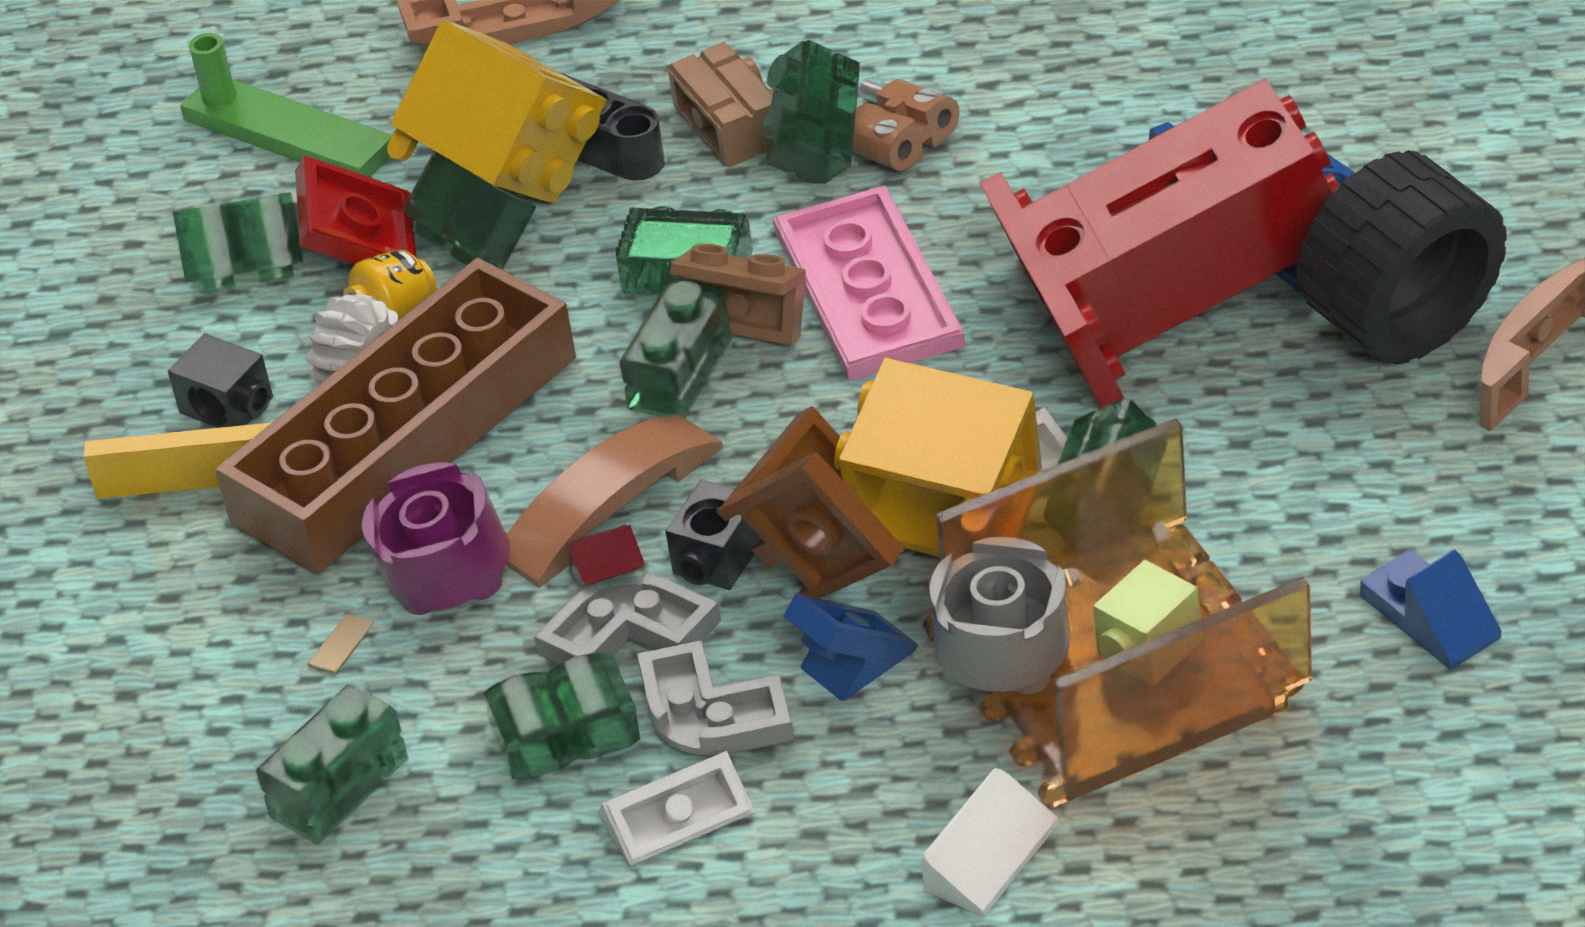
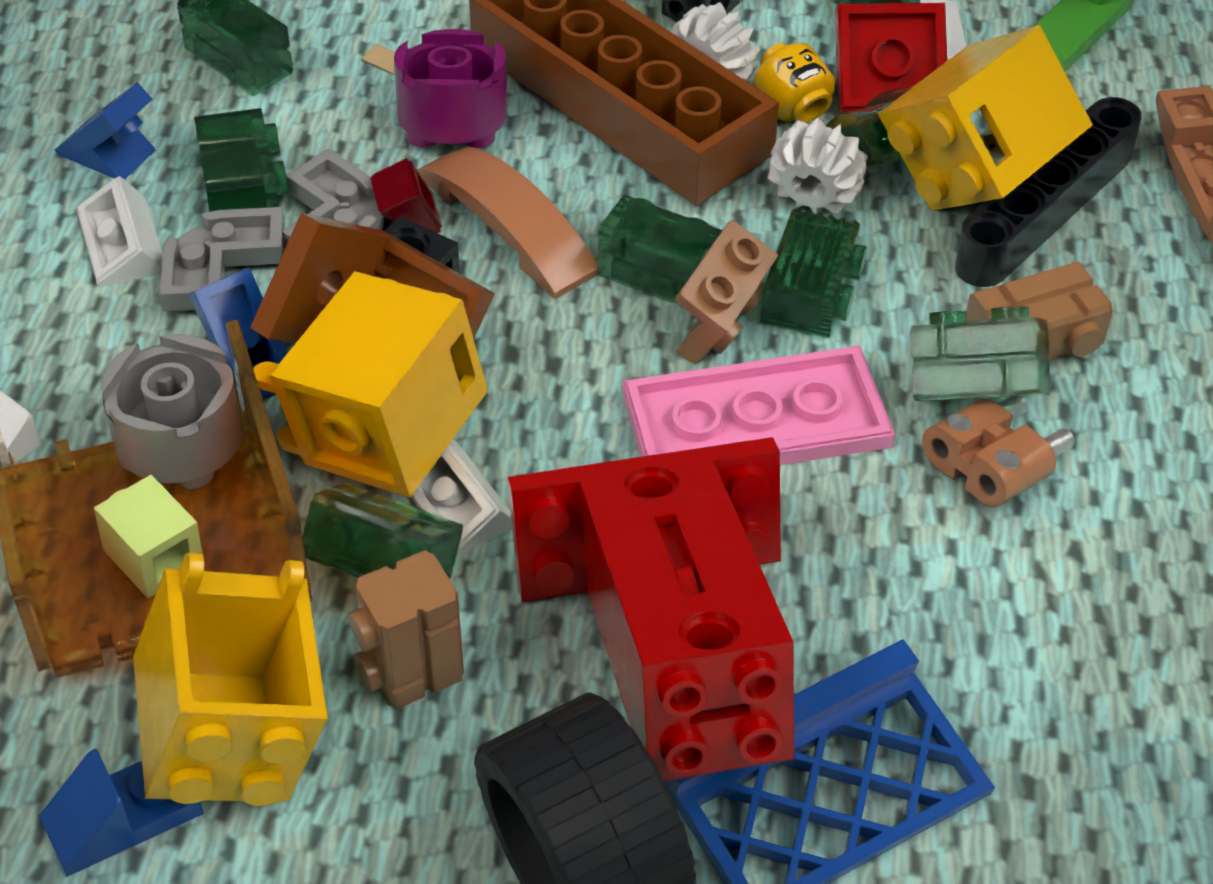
camera: 90 degrees right, 5 degrees up
none -> blue slope [54,82,156,180]
none -> yellow container [133,552,328,806]
none -> medium nougat brick [348,550,464,709]
none -> white gear [768,117,868,215]

